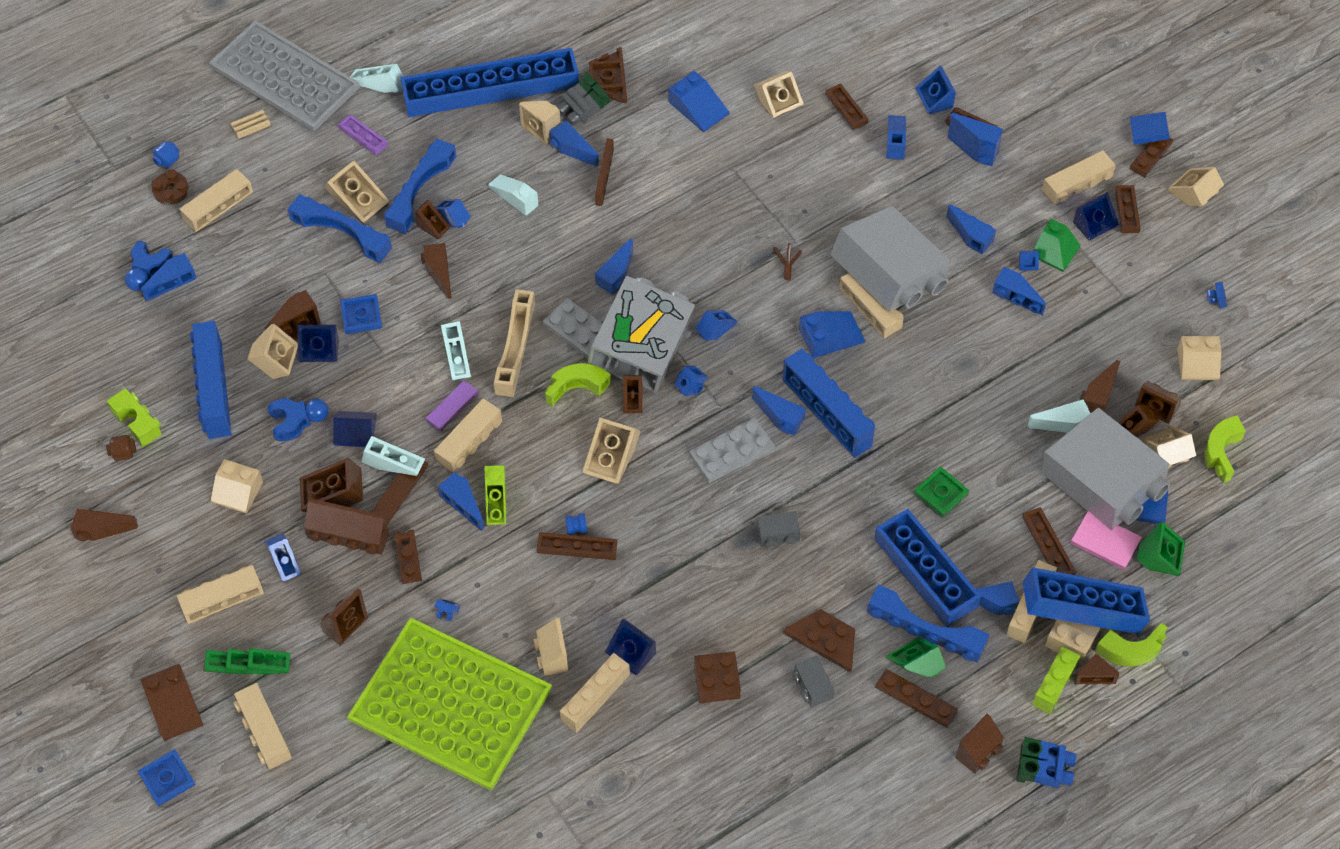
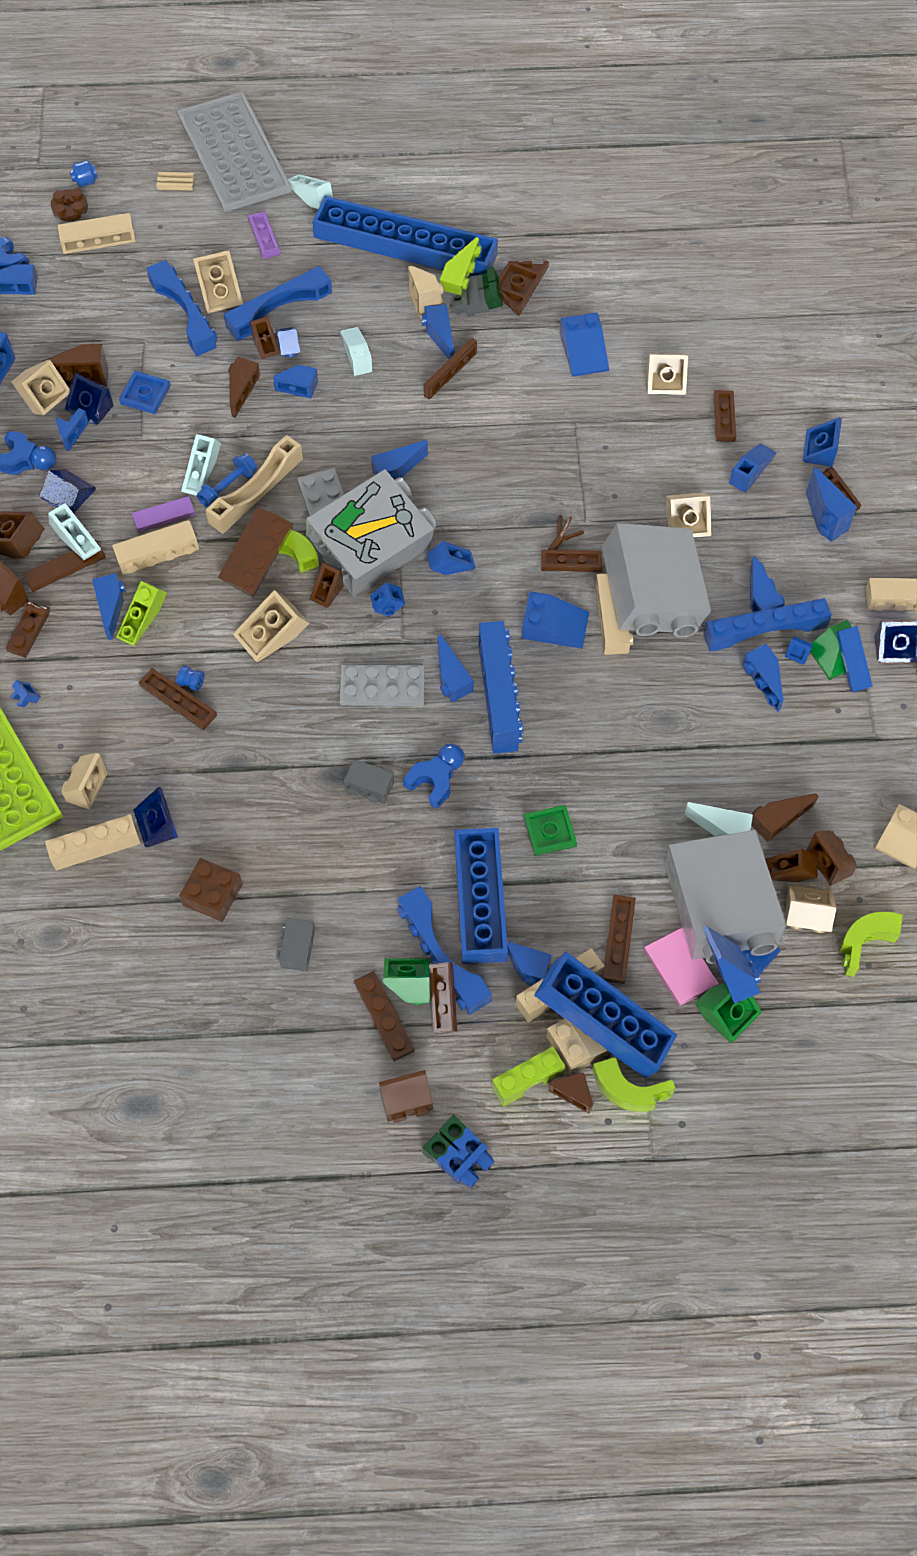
camera: 30 degrees right, 5 degrees up
reddish brown wing [783,609,855,672] -> none
none -> blue slope [55,408,89,451]
none -> blue piece [197,453,257,508]
none -> reddish brown slope [218,507,293,598]
none -> blue slope [273,365,318,399]
none -> blue piece [403,743,465,808]
none -> tile [429,962,458,1033]
none -> lime slope [440,237,481,296]
none -> reddish brown plate [541,550,602,572]
none -> tan slope [666,492,711,537]
none -> blue arch [703,598,832,652]
none -> blue slope [703,926,761,1004]
none -> blue tile [836,626,873,692]

